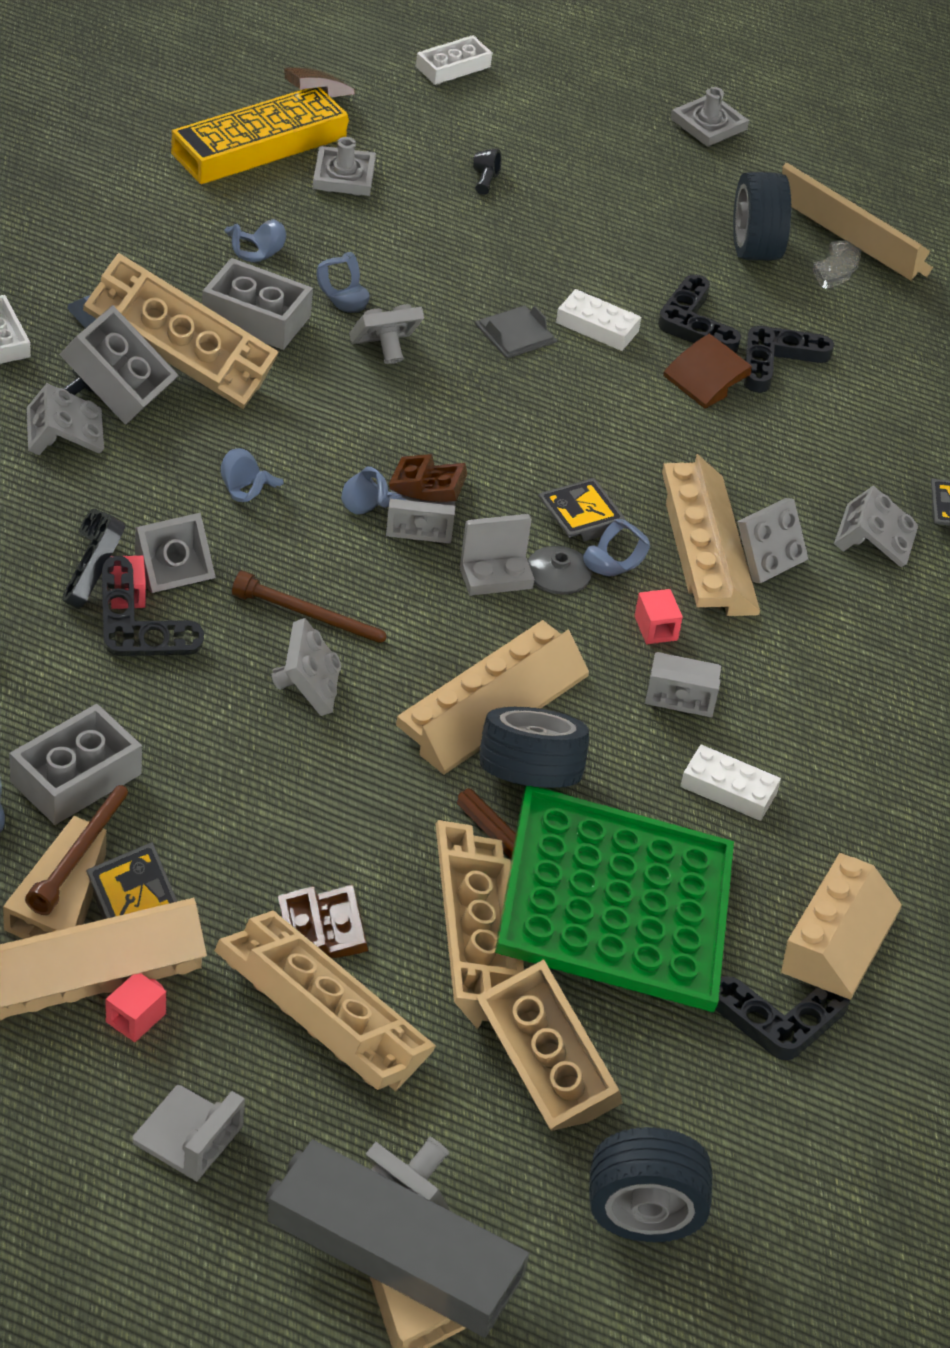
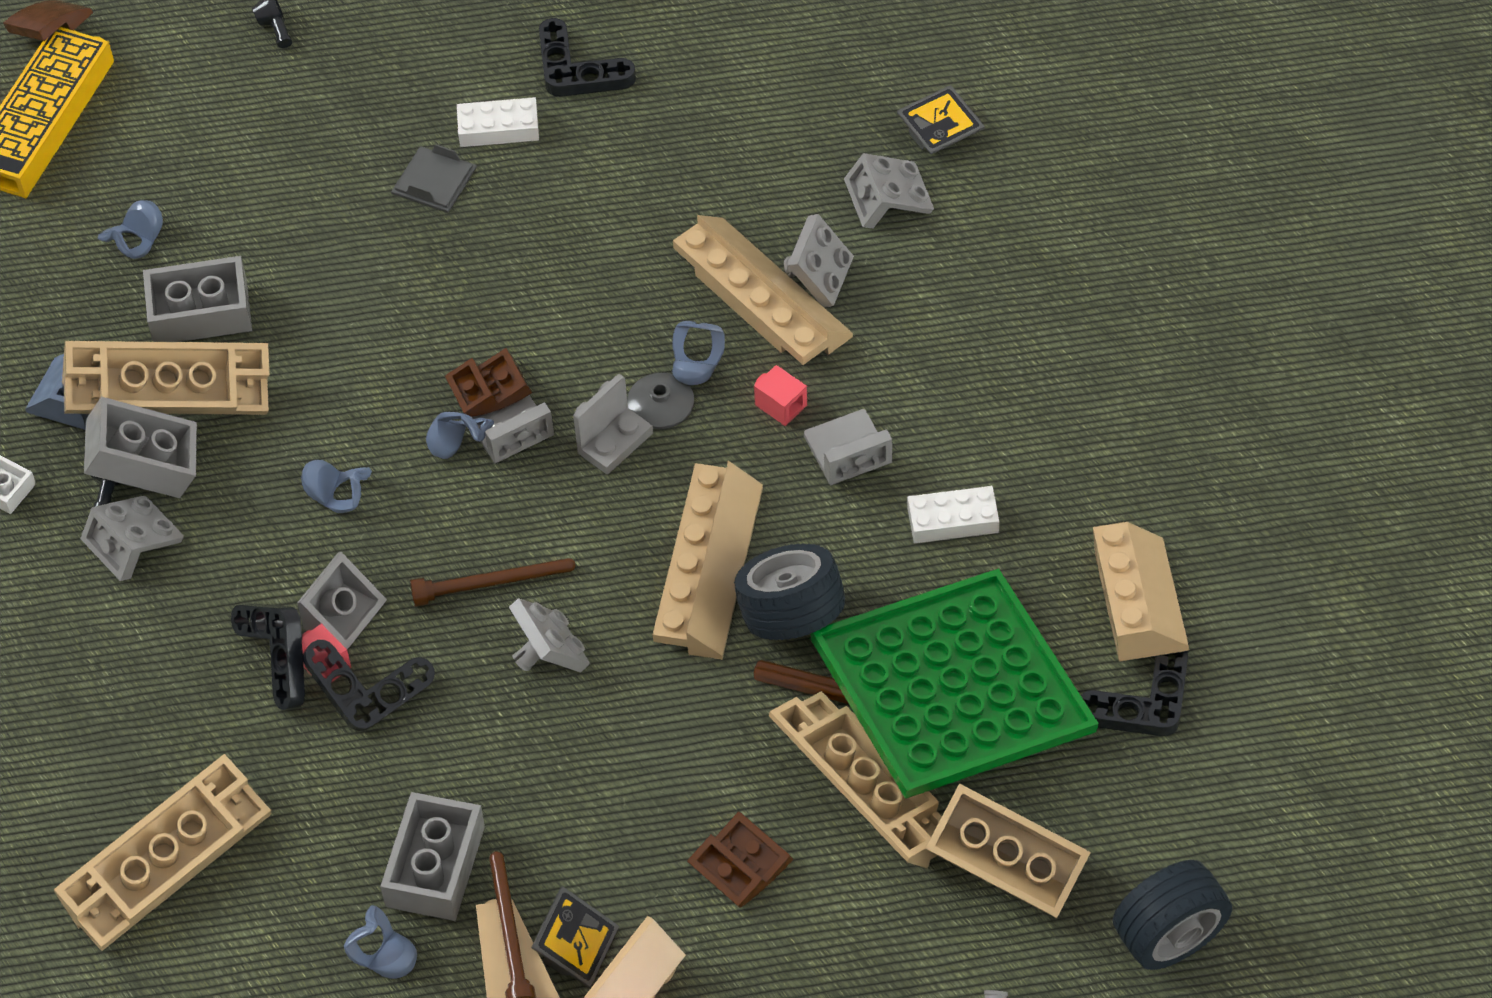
camera: 25 degrees left, 10 degrees up
tan slope [215,910,436,1092] -> none
light grey plate [313,137,376,196] -> none
sand blue piece [317,252,370,313] -> none
light grey plate [349,304,424,364] -> none
piece [538,478,626,542] -> none
reddish brown slope [663,334,752,409] -> none
black beam [743,326,834,393] -> none

